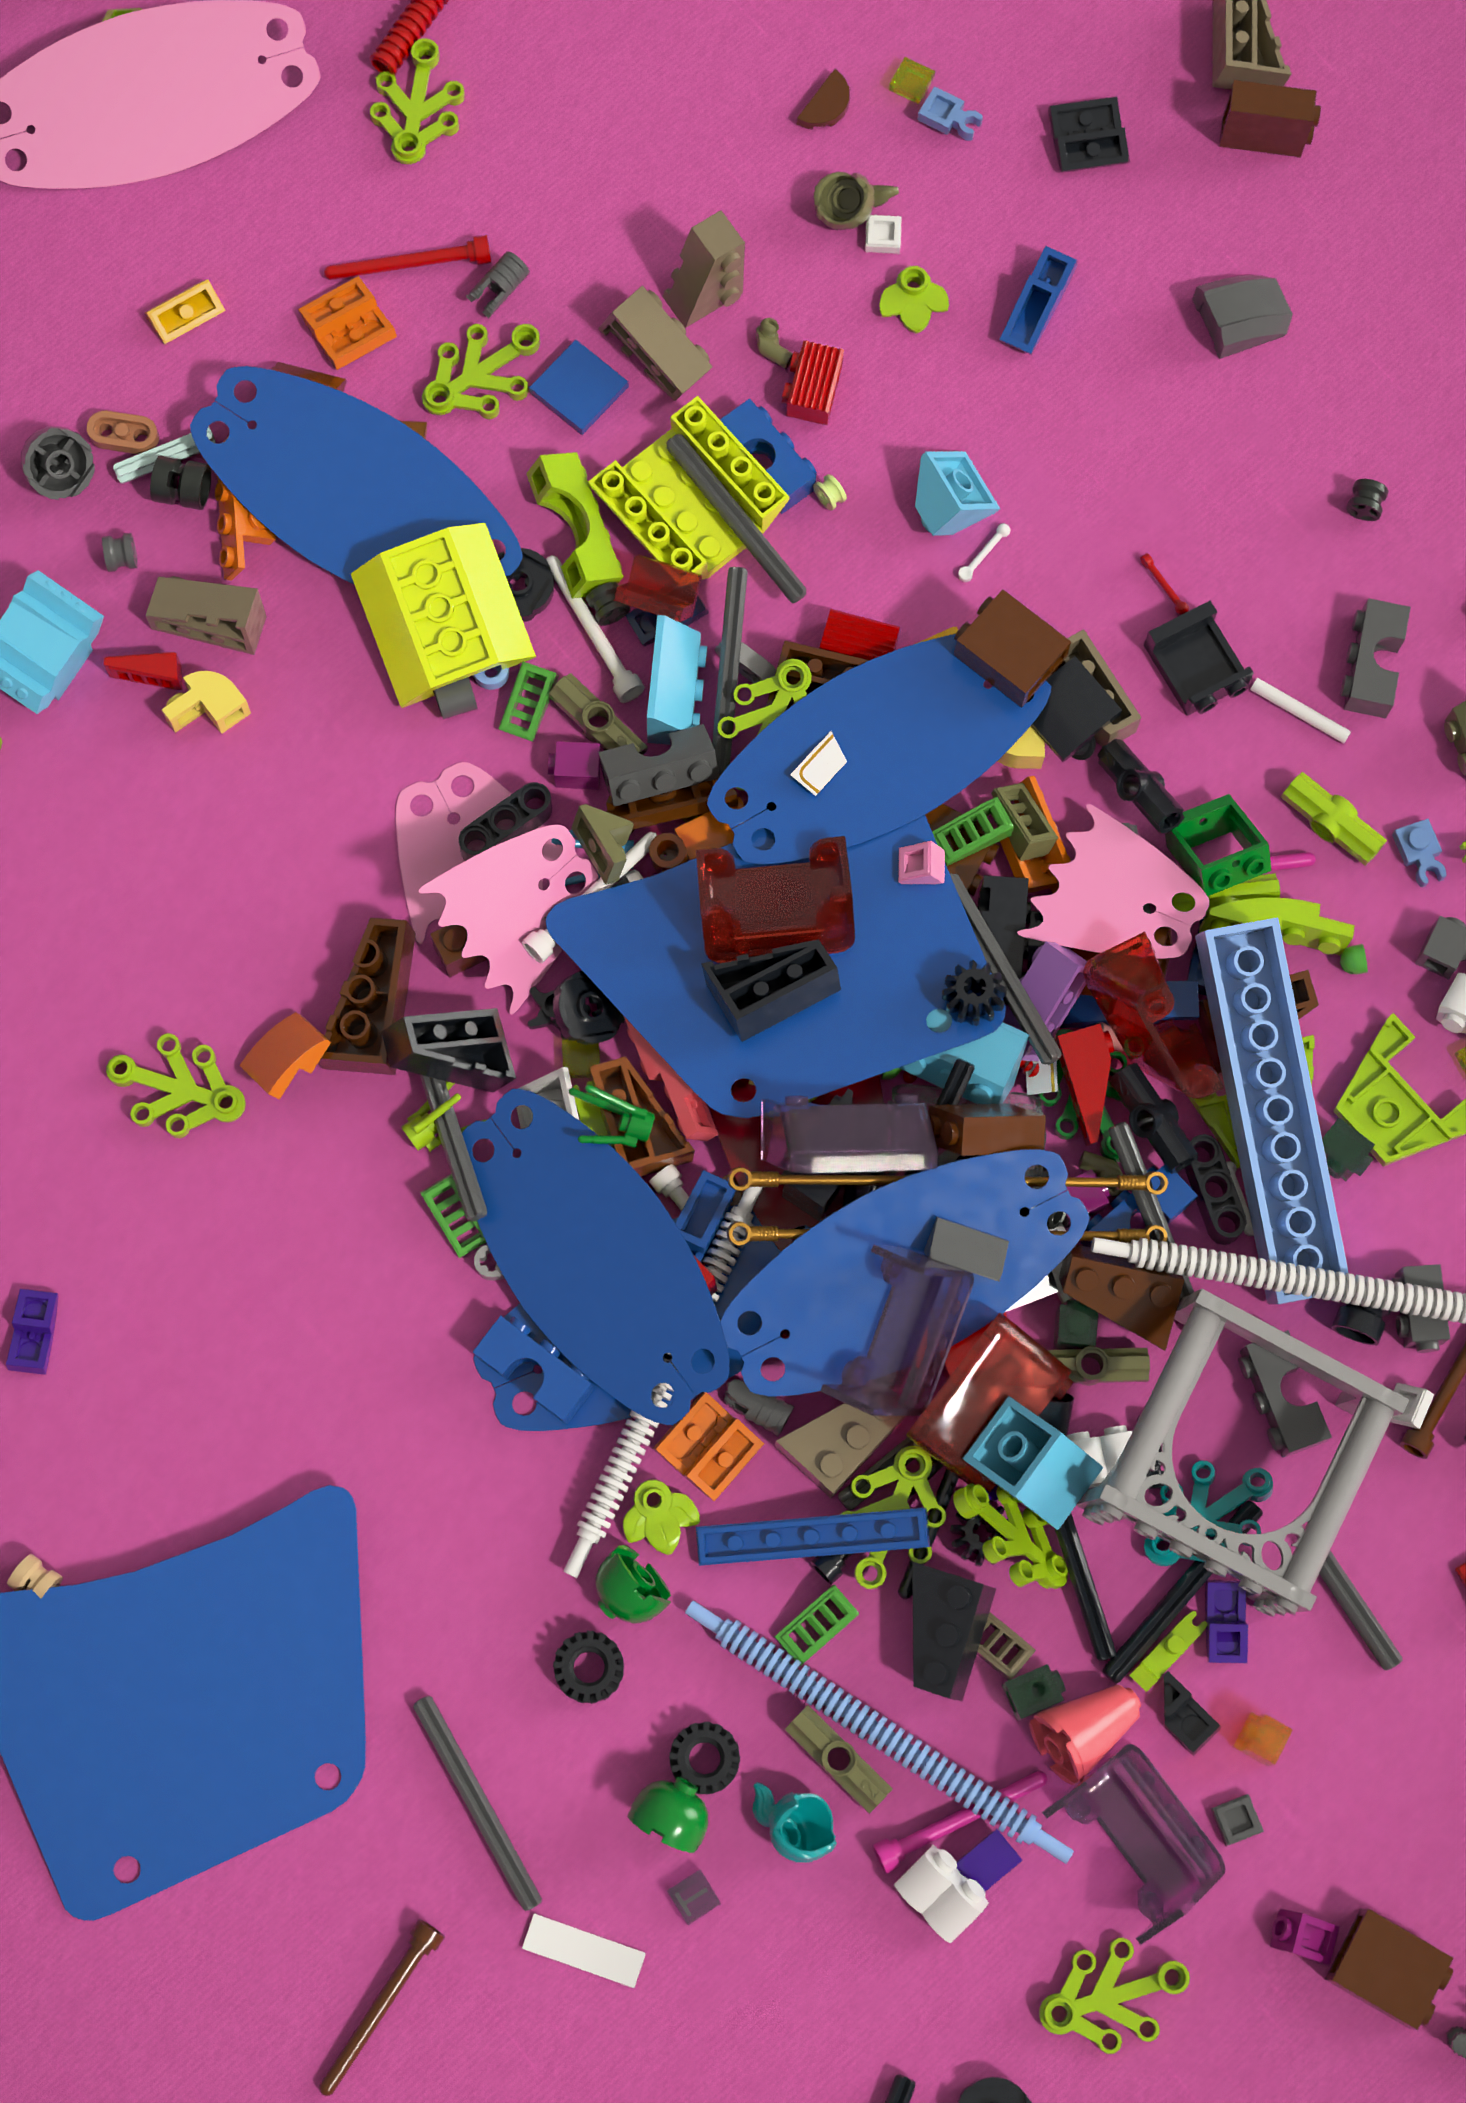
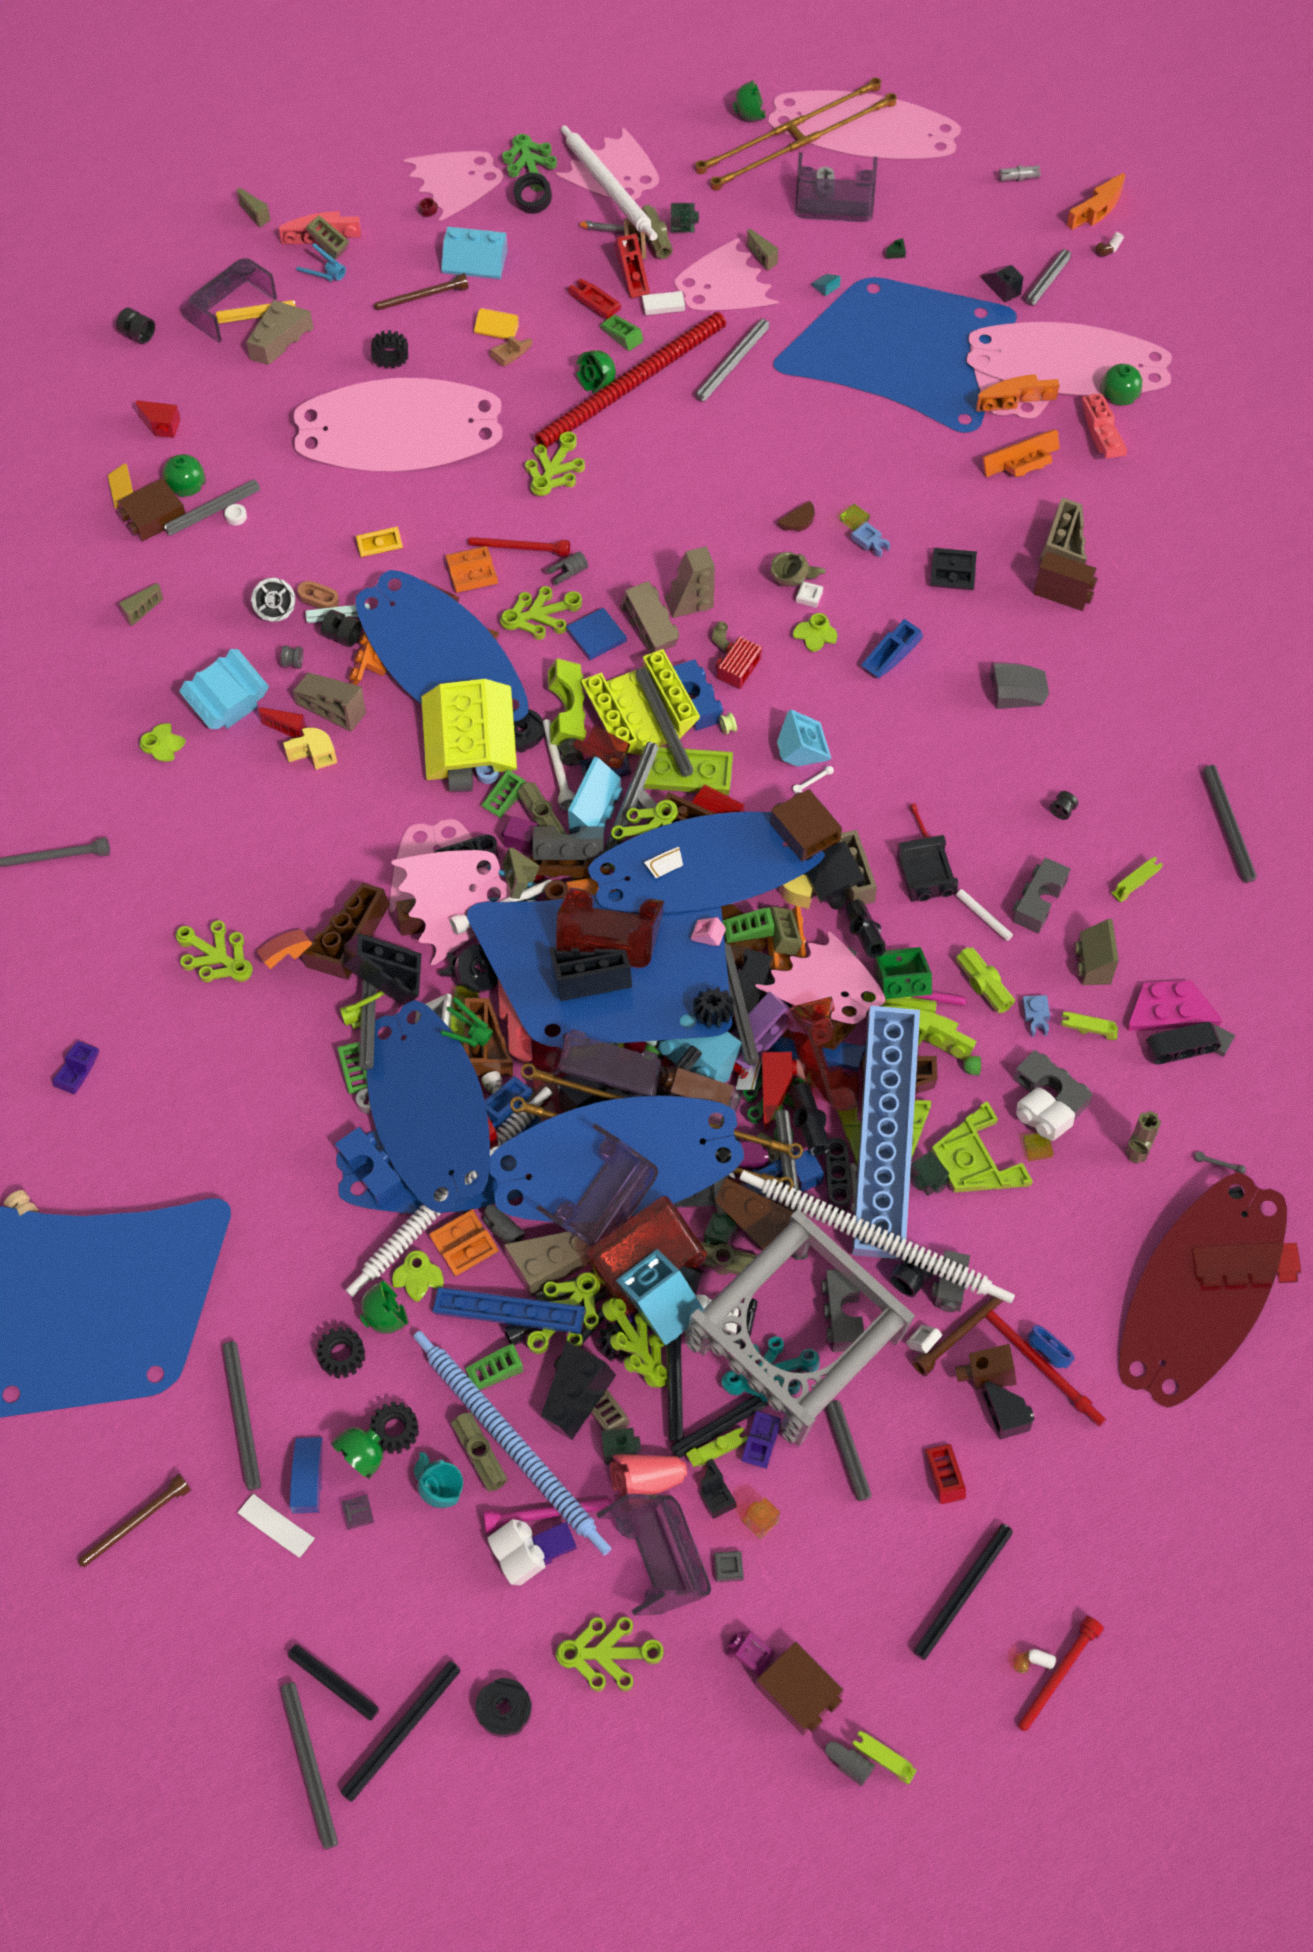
camera: 20 degrees right, 15 degrees down
dark grey slope [923,1217,1009,1282] -> none
none -> blue slope [290,1437,323,1514]
none -> lime plate [642,746,733,795]

